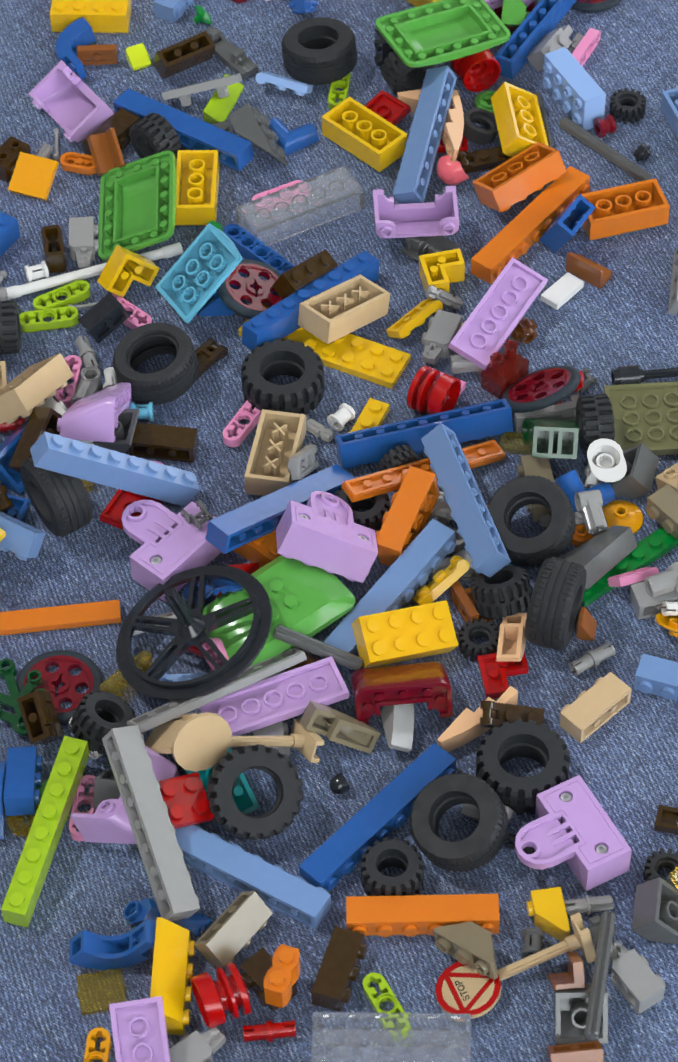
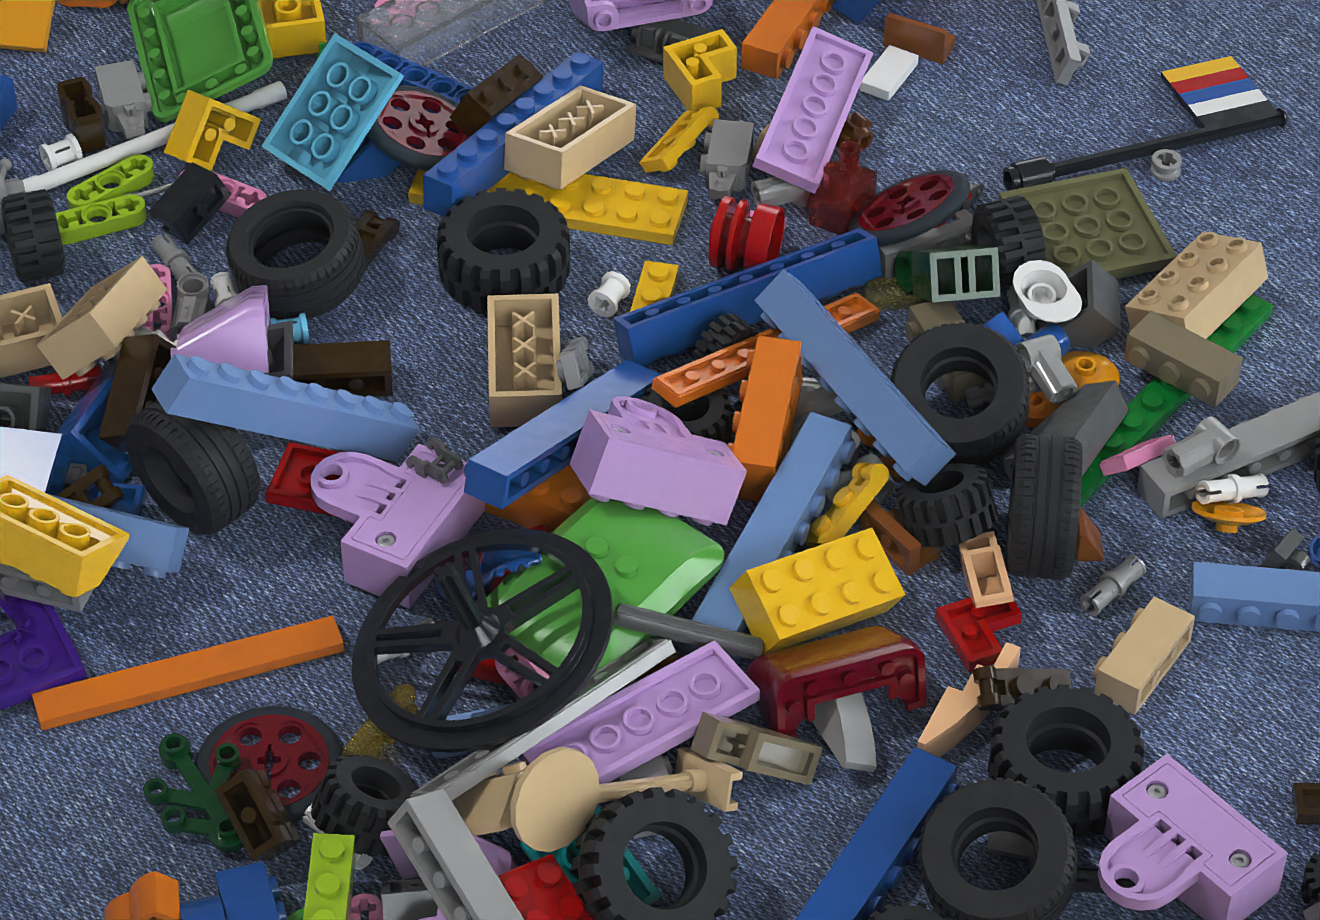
camera: 15 degrees left, 5 degrees down
bright pink beam [222,401,262,448] -> none
light grey axle [300,413,334,443] -> none
black hinge [329,773,350,794] -> none
light grey axle [425,285,463,310] -> none
black tyre [458,618,499,662] -> none

